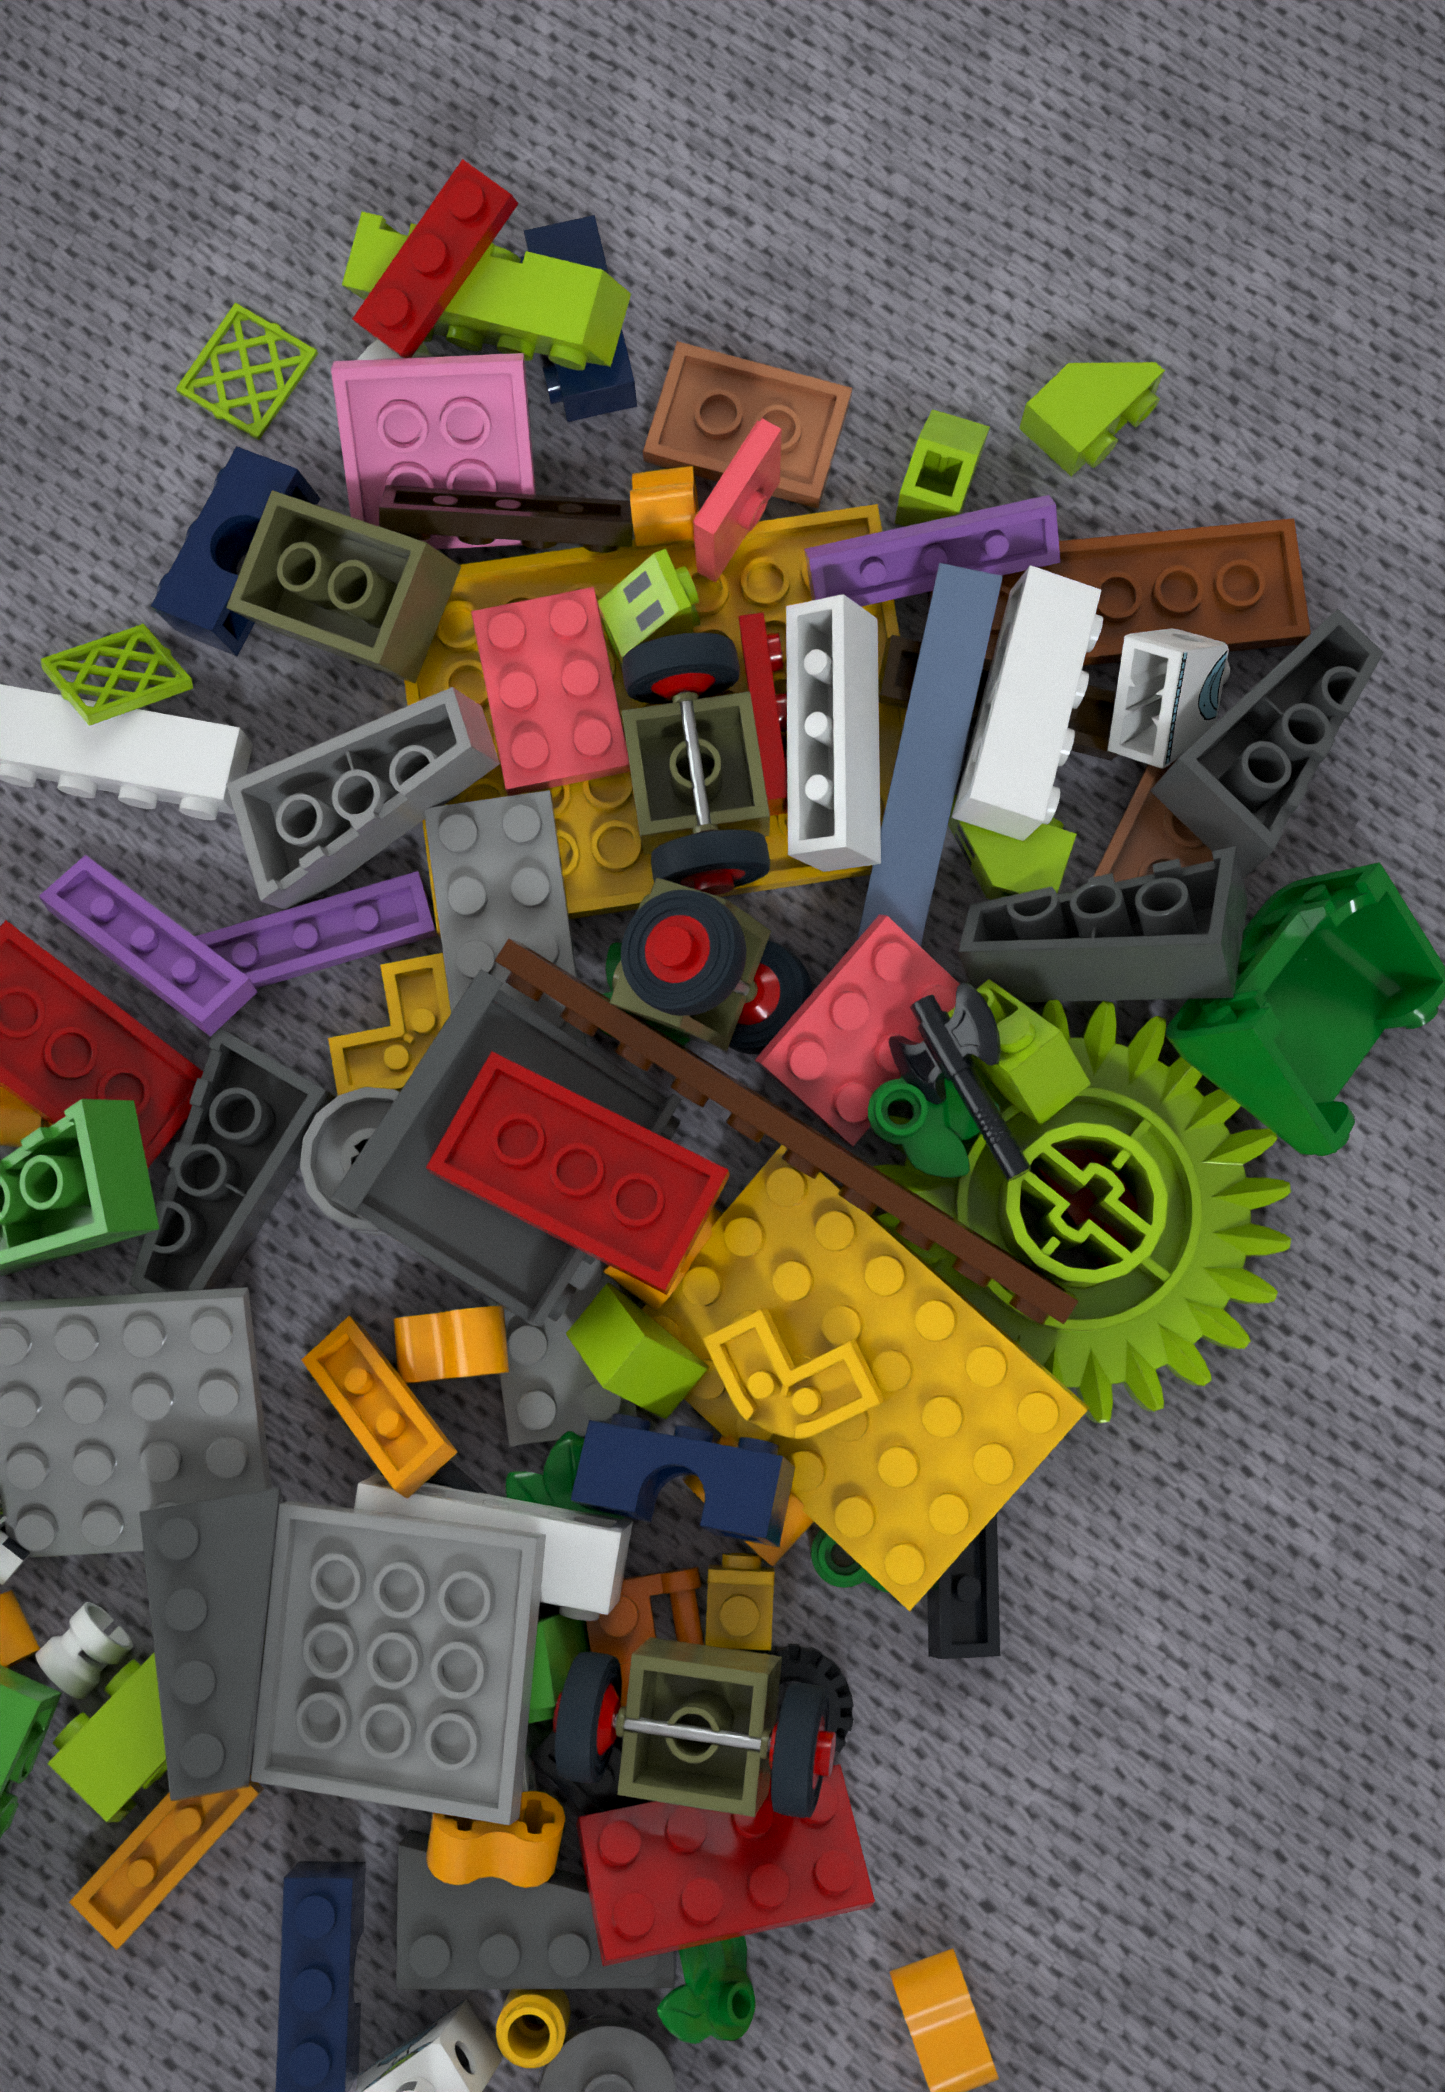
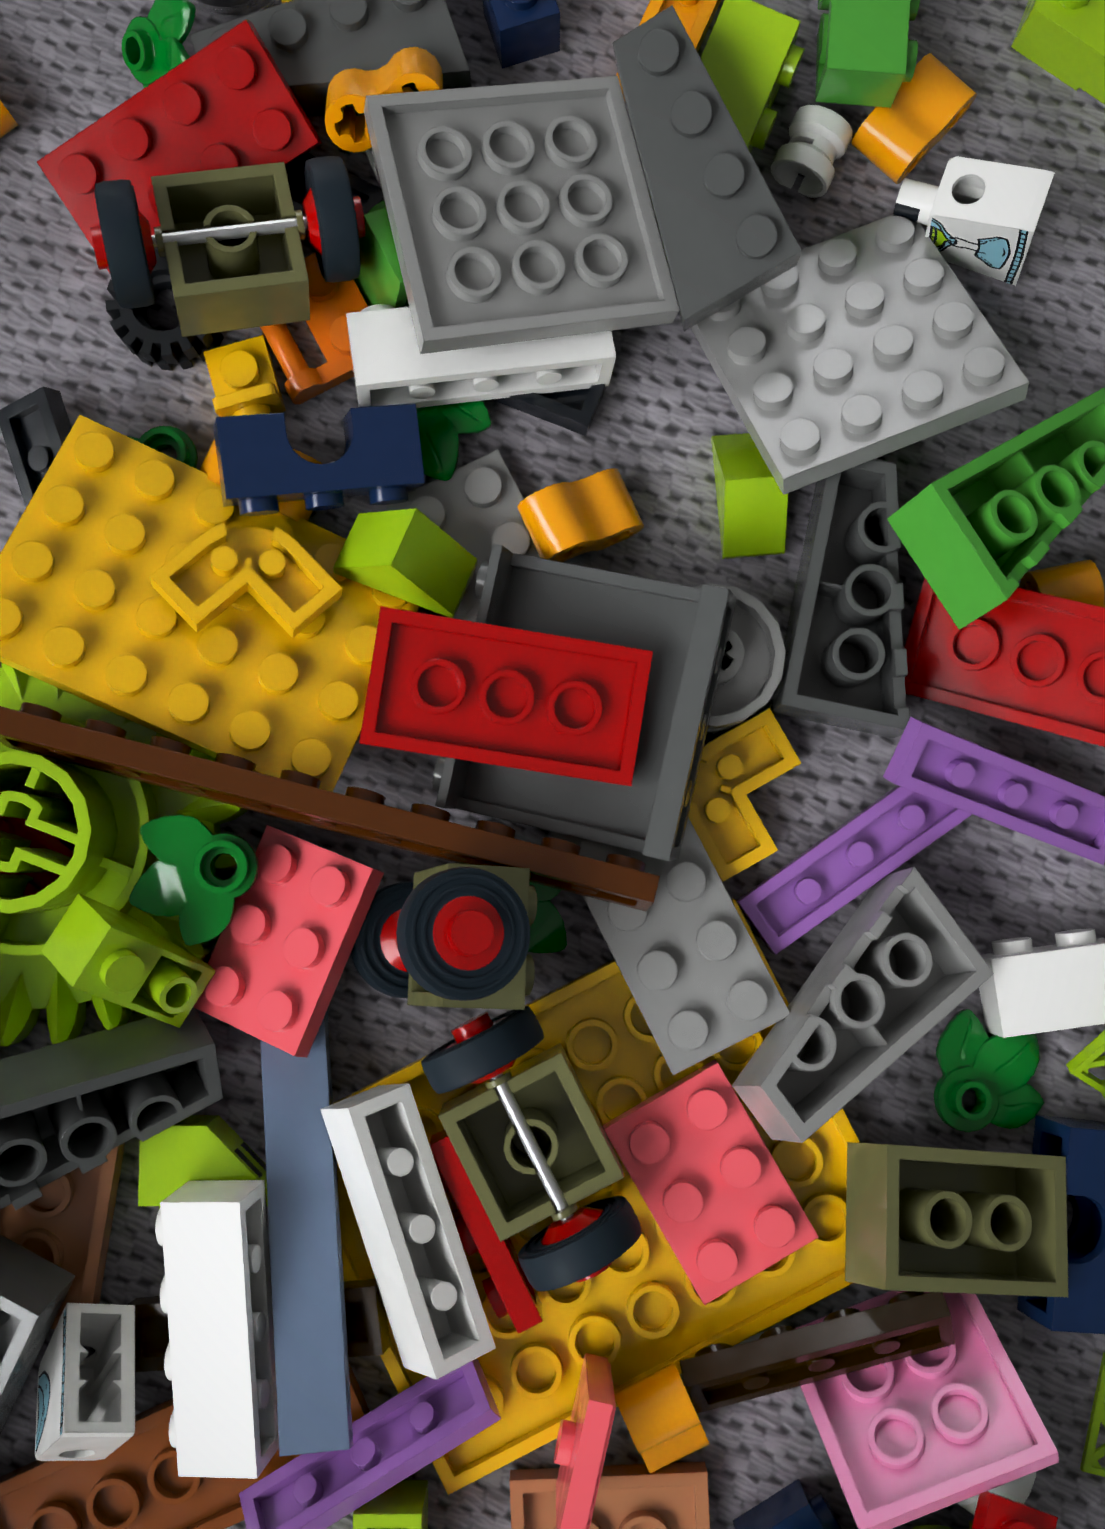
camera: 155 degrees right, 5 degrees up
light orange plate [301,1315,457,1499] -> none
lime slope [598,548,700,669] -> none
black piece [889,982,1032,1182] -> none
none -> lime slope [711,433,788,559]
none -> green plate [934,1009,1044,1132]

